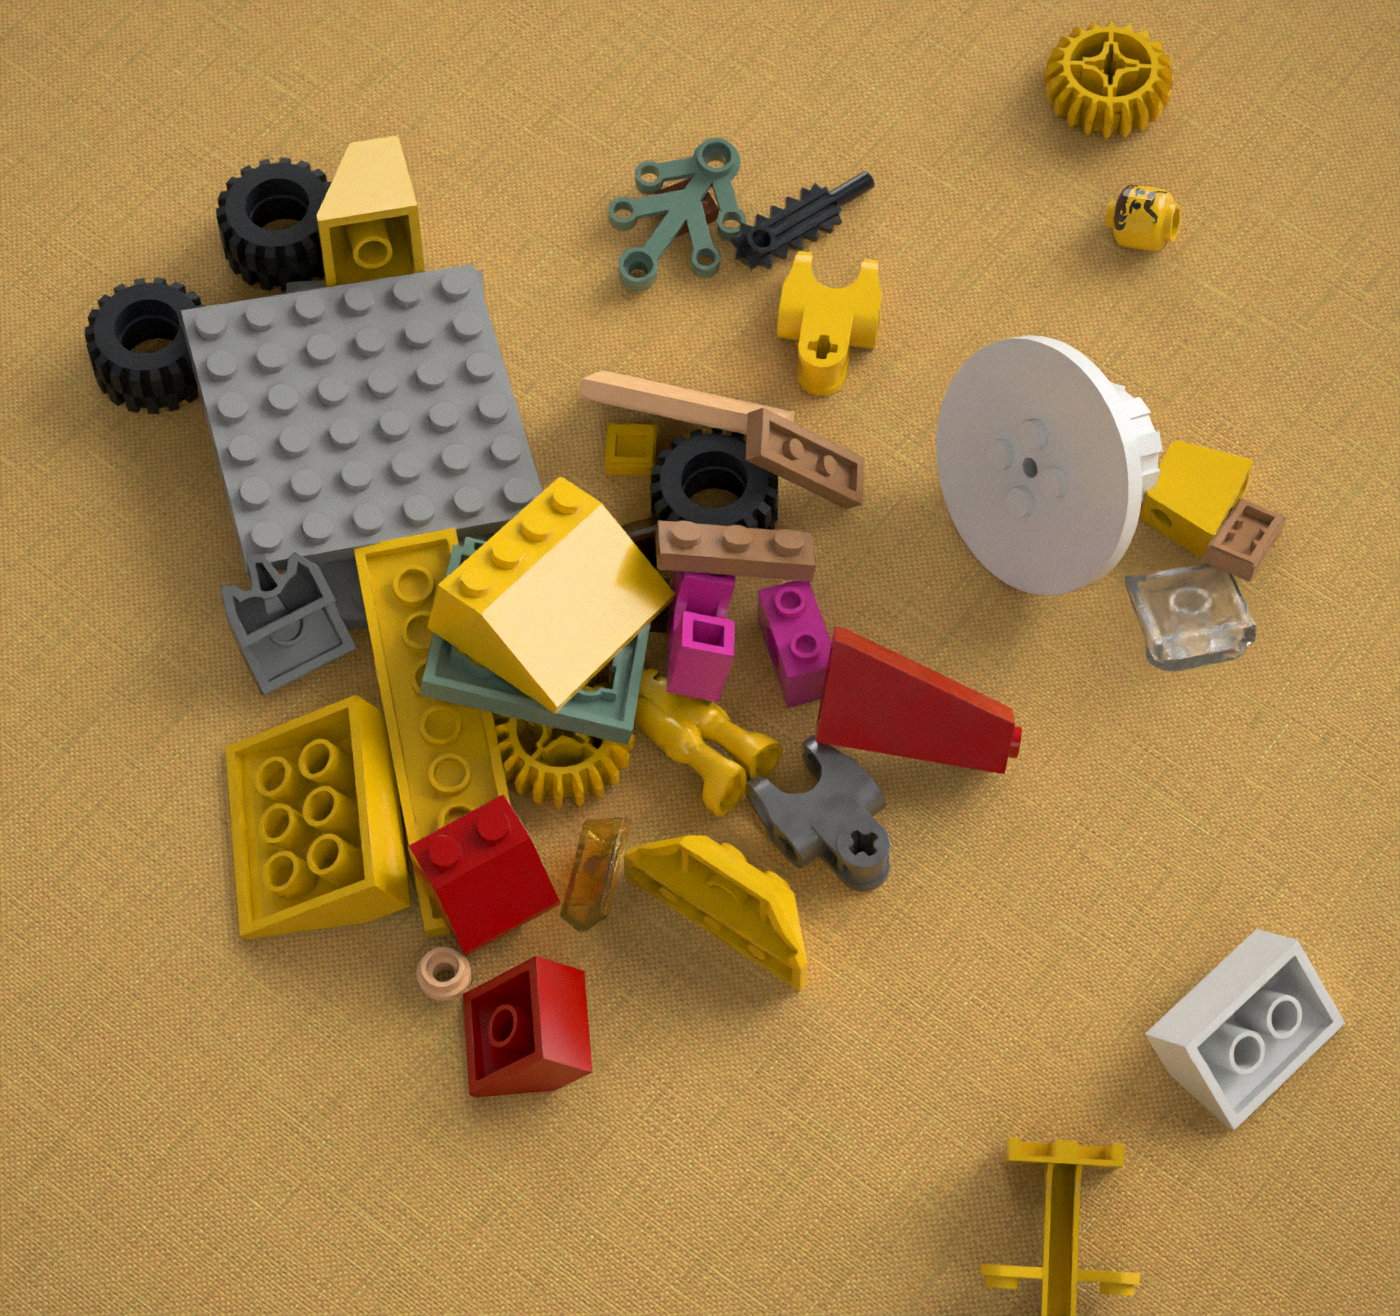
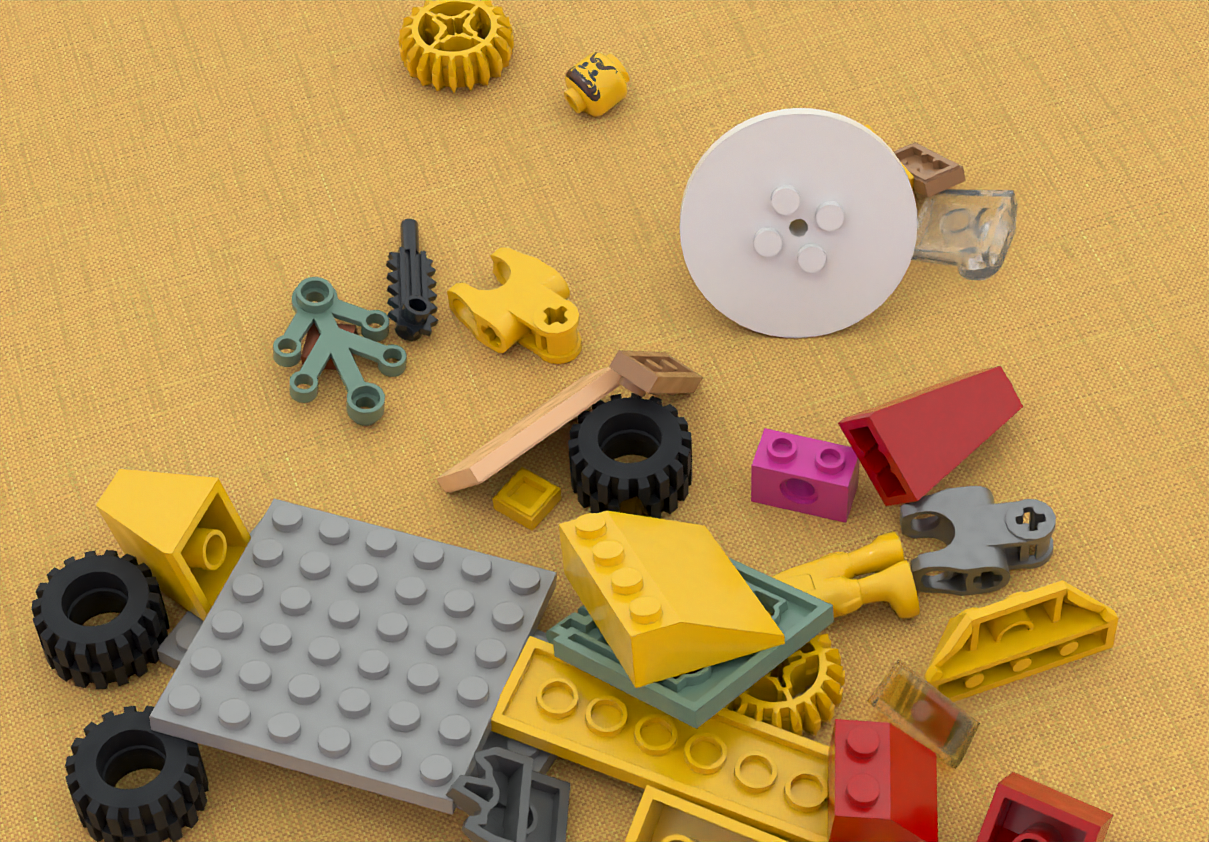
camera: 55 degrees left, 10 degrees down
medium nougat plate [655,520,816,582] -> none
dark pink arch [667,571,735,702] -> none

